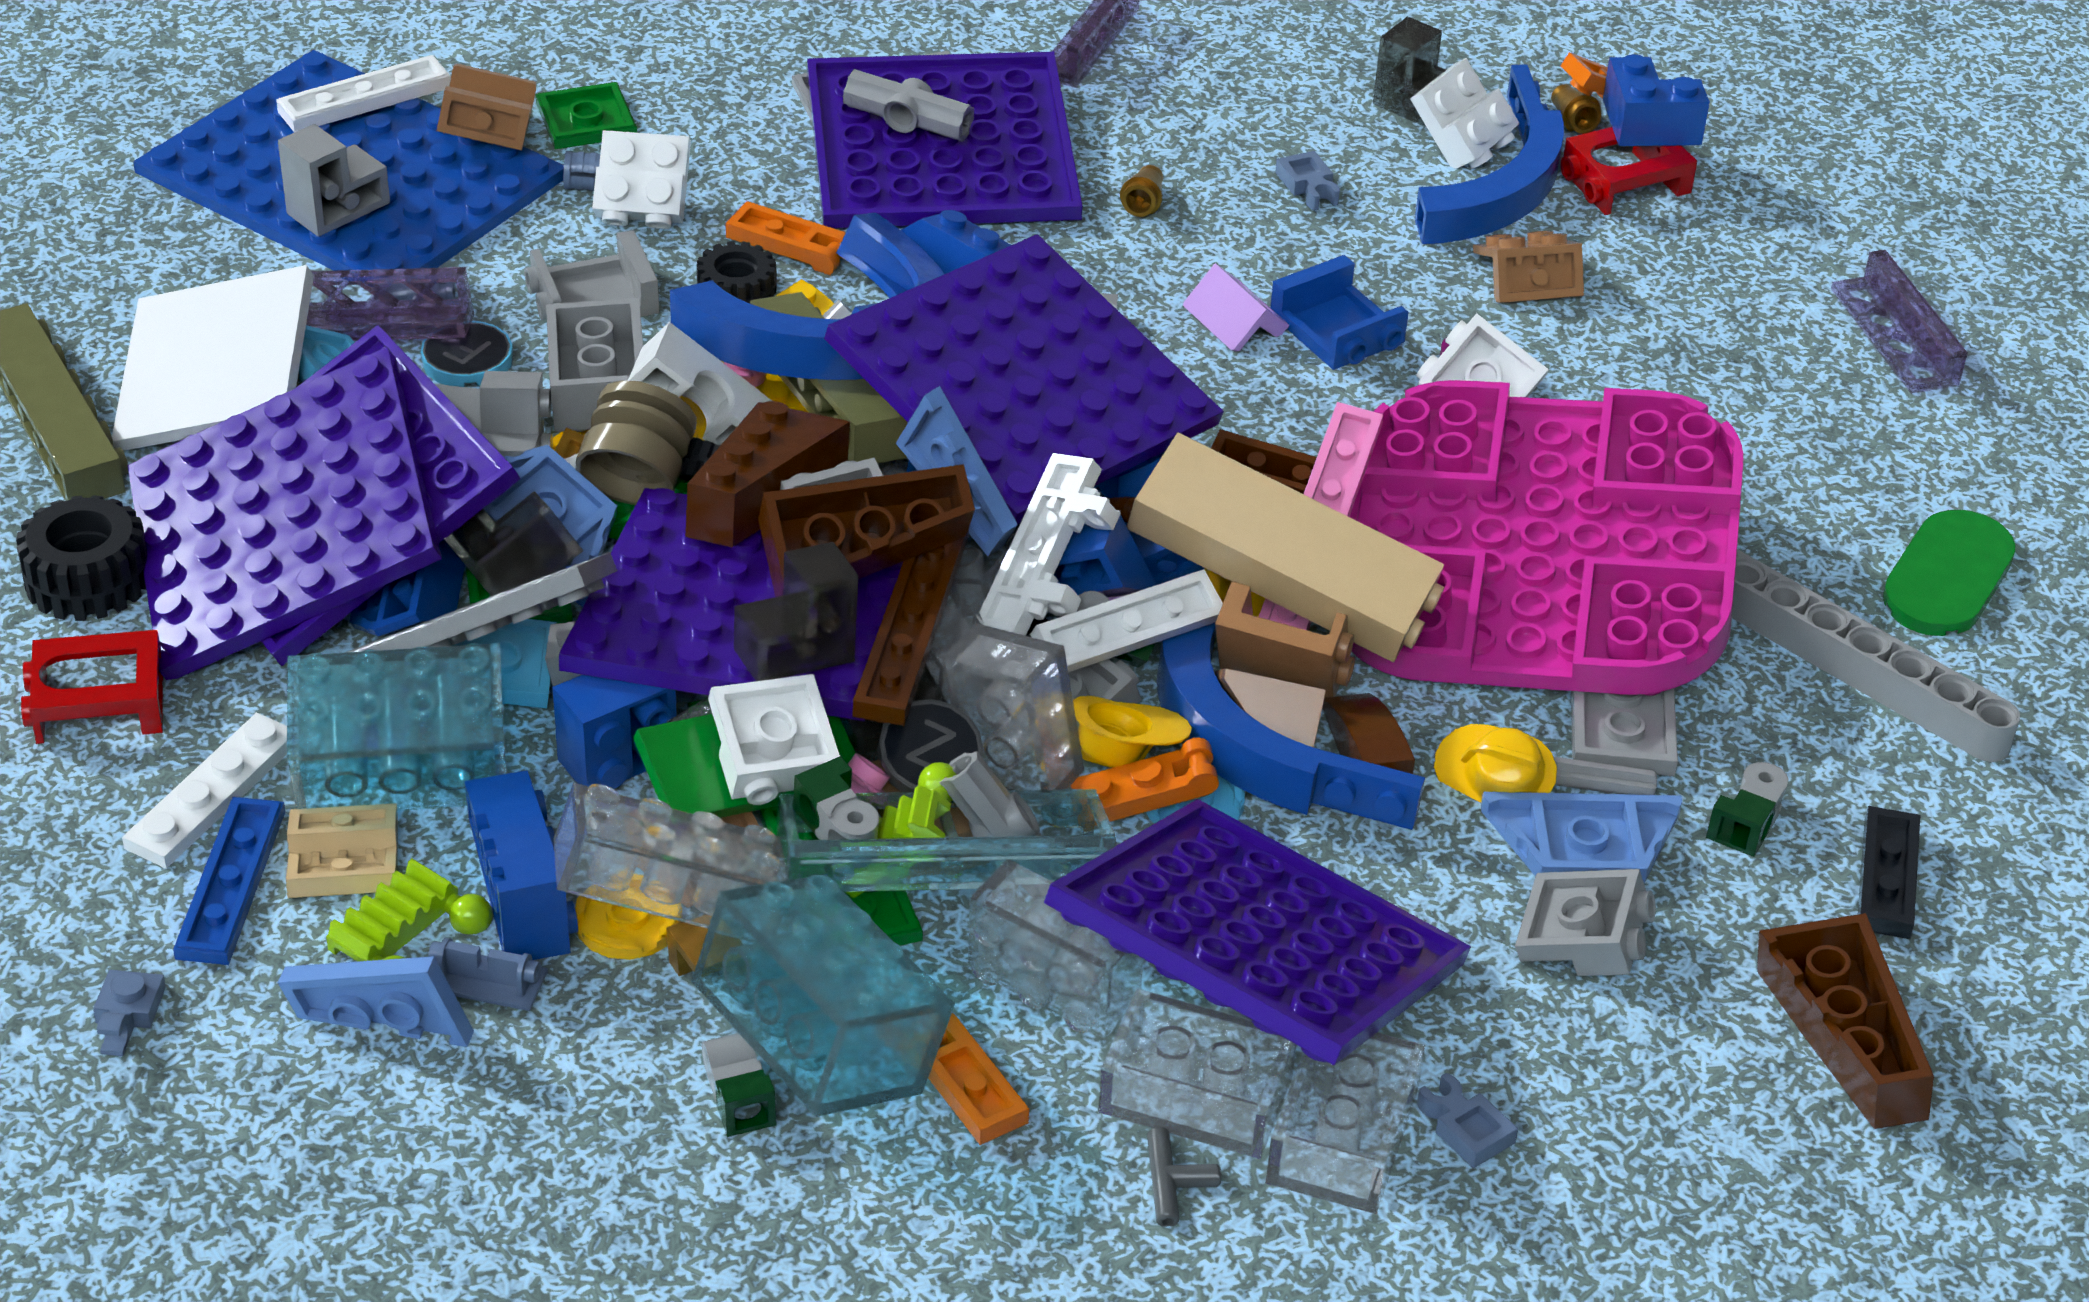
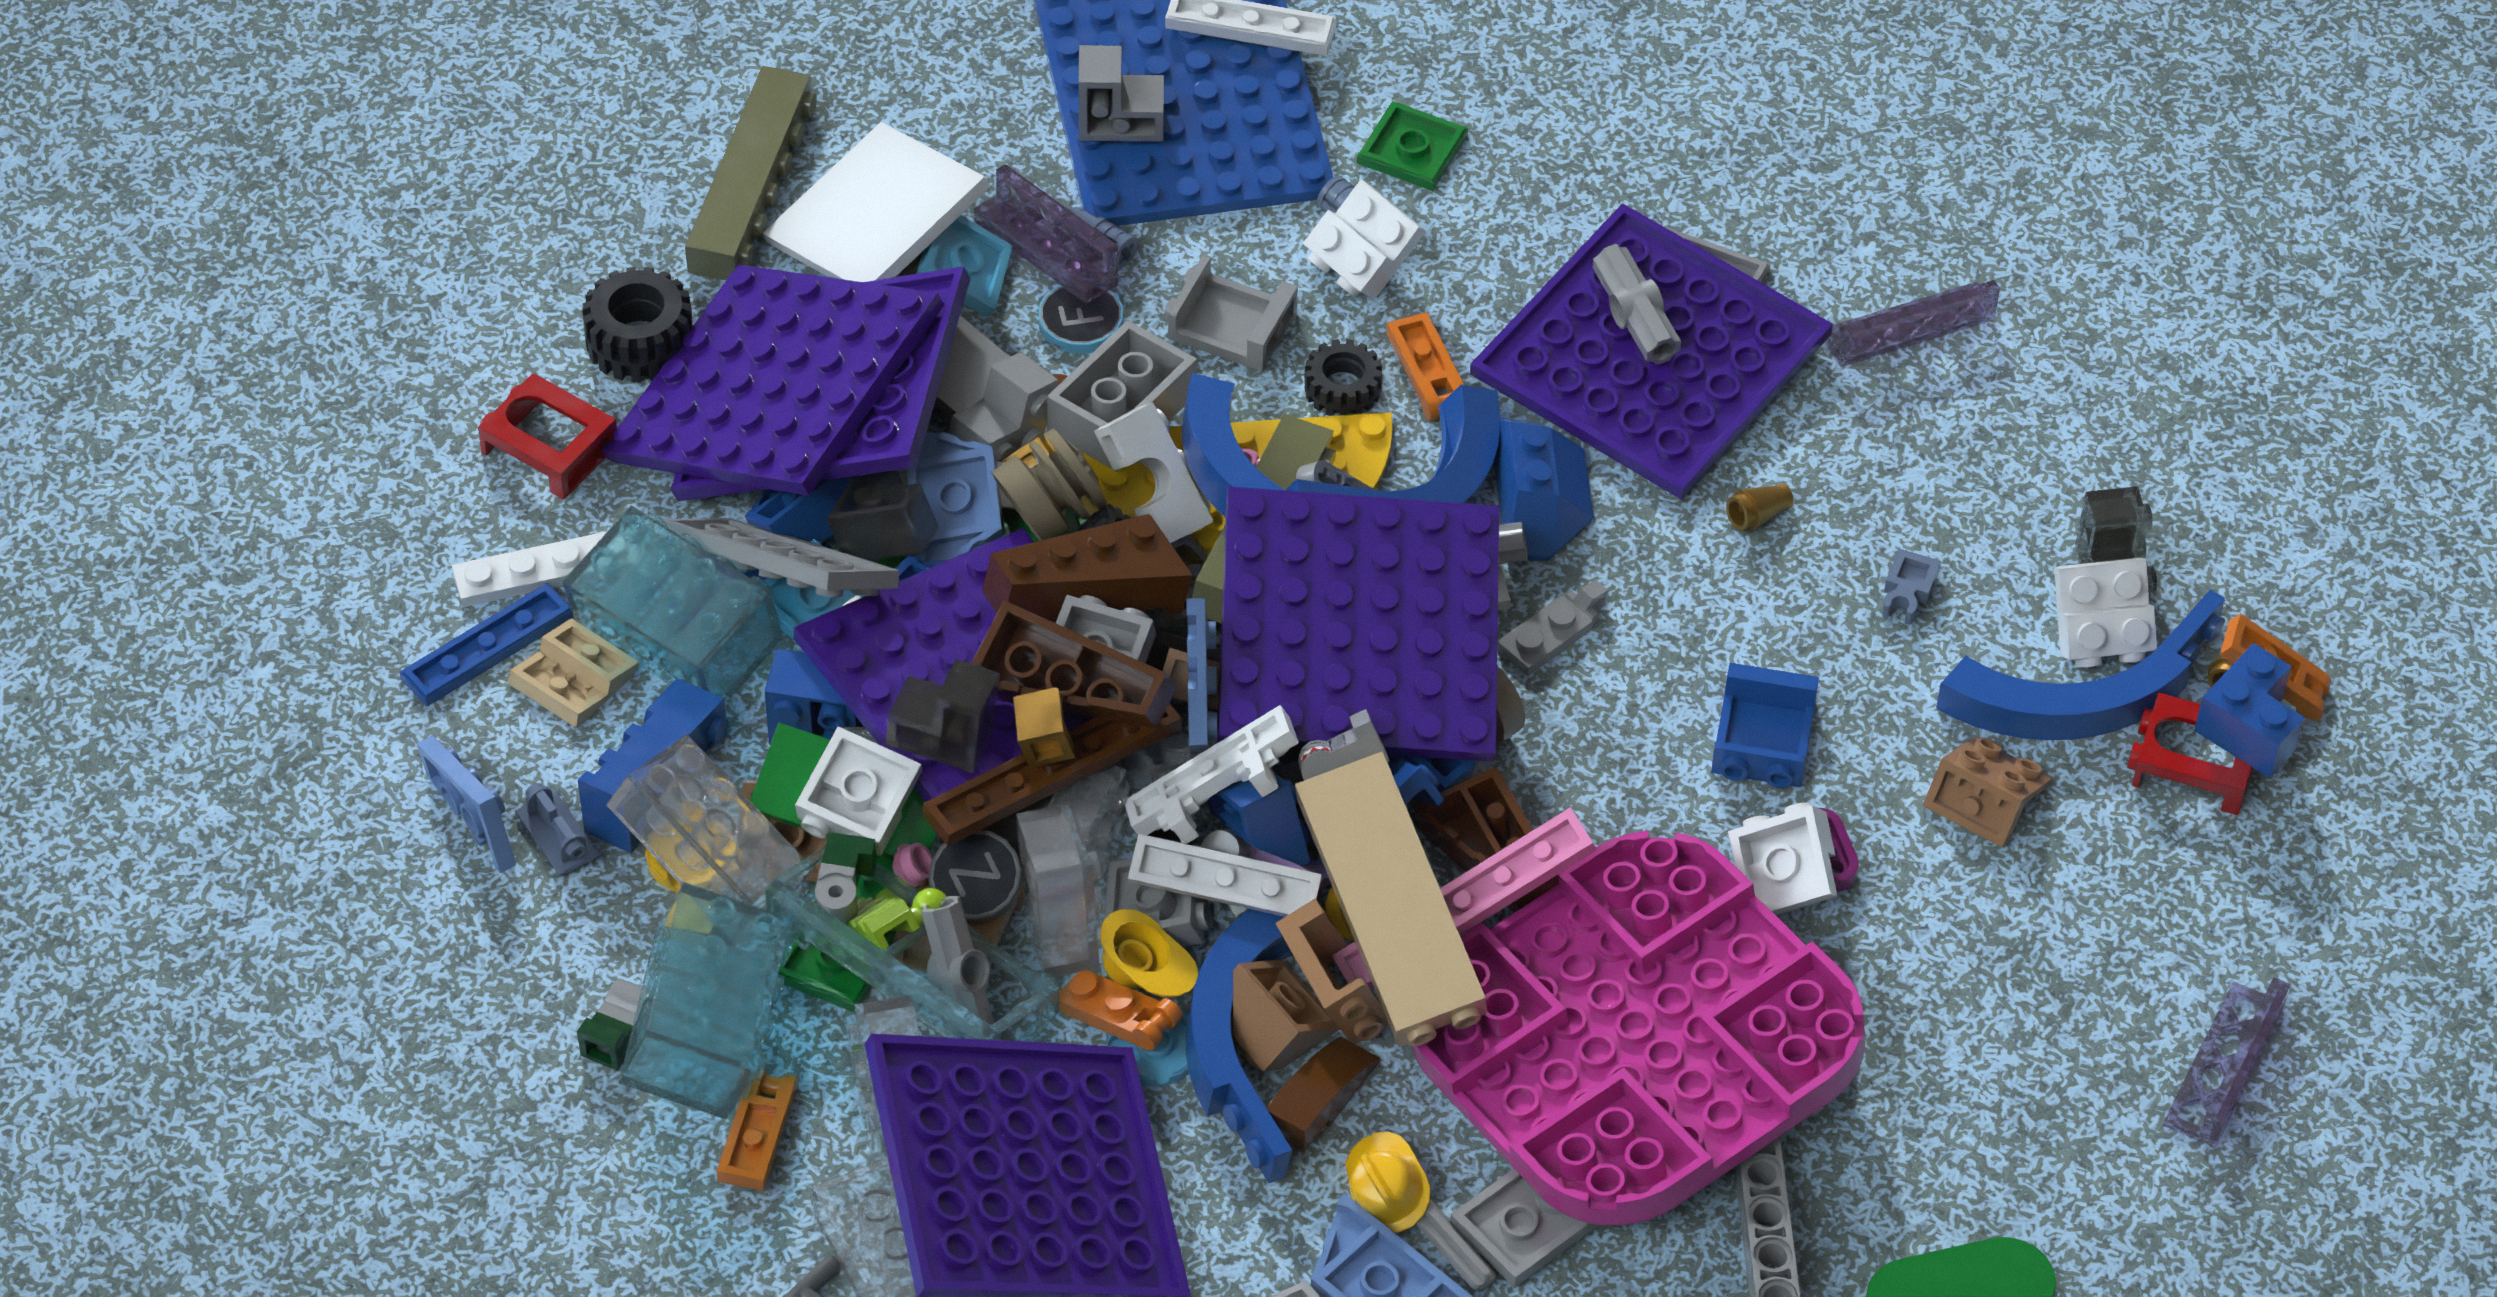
camera: 45 degrees right, 10 degrees up
sand blue plate [93,970,166,1056] -> none
lime gear [326,858,493,962] -> none
medium nougat panel [437,64,537,150] -> none
lavender panel [1183,263,1289,351] -> none
none -> pearl gold panel [1013,688,1075,768]
none -> light grey leg [1298,709,1390,780]

